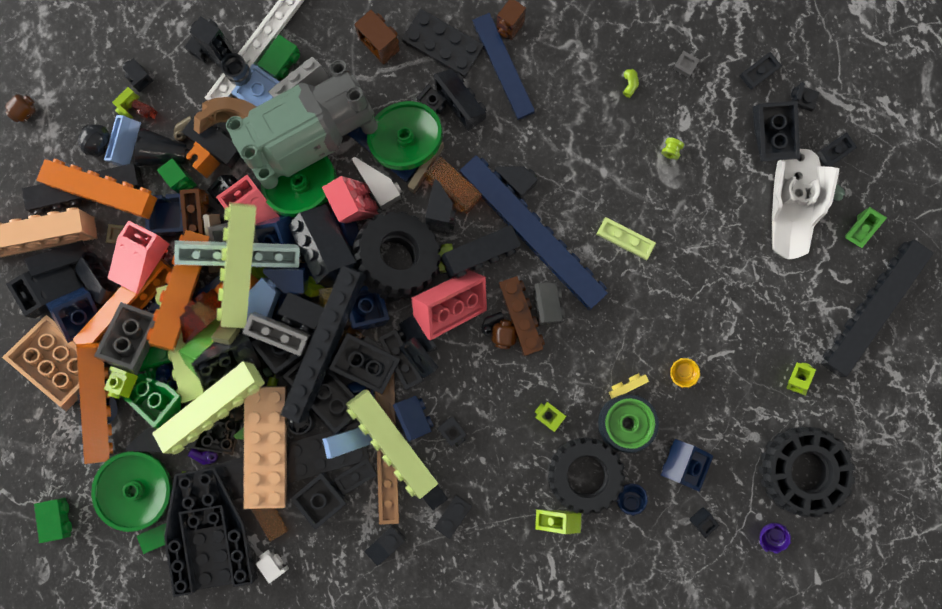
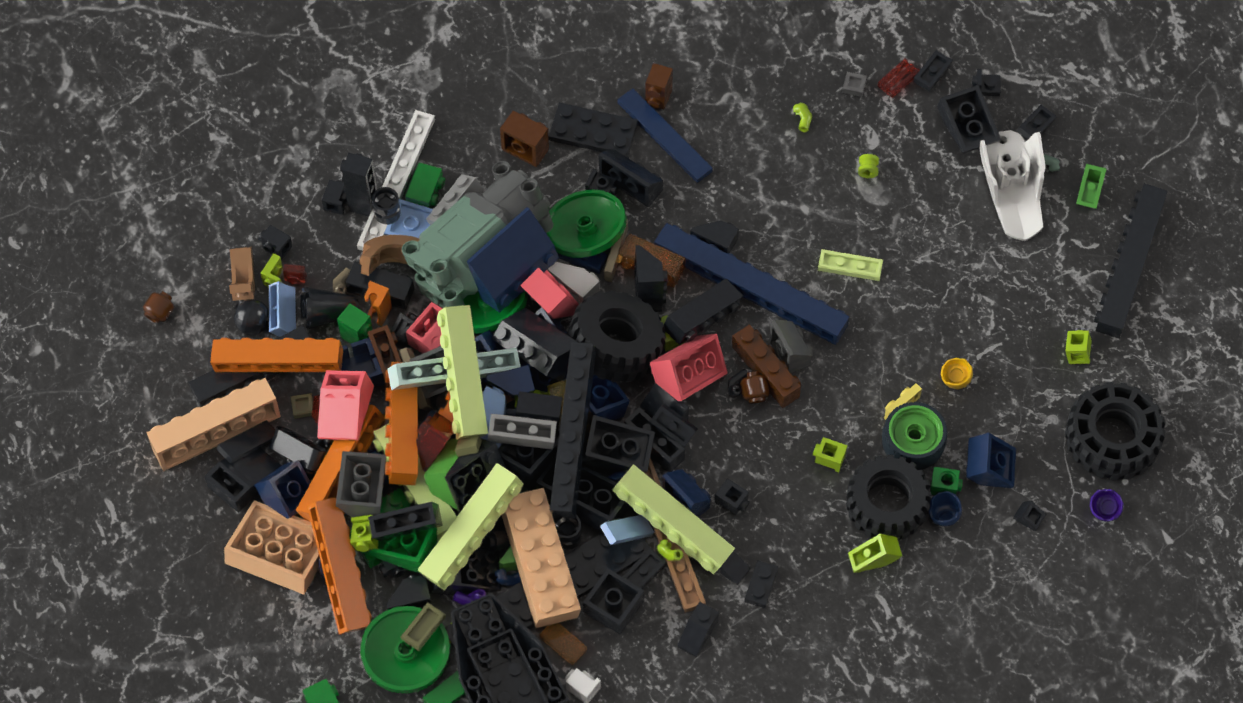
camera: 20 degrees left, 20 degrees down
none -> medium nougat arch [229,247,255,301]
none -> black brick [368,501,443,541]
none -> olive tile [401,602,446,651]
none -> dark blue slope [467,207,559,313]
none -> dark blue arm [495,568,521,586]
none -> lime arm [657,539,683,561]
none -> clear red tile [878,58,920,98]
none -> green brick [930,467,963,496]

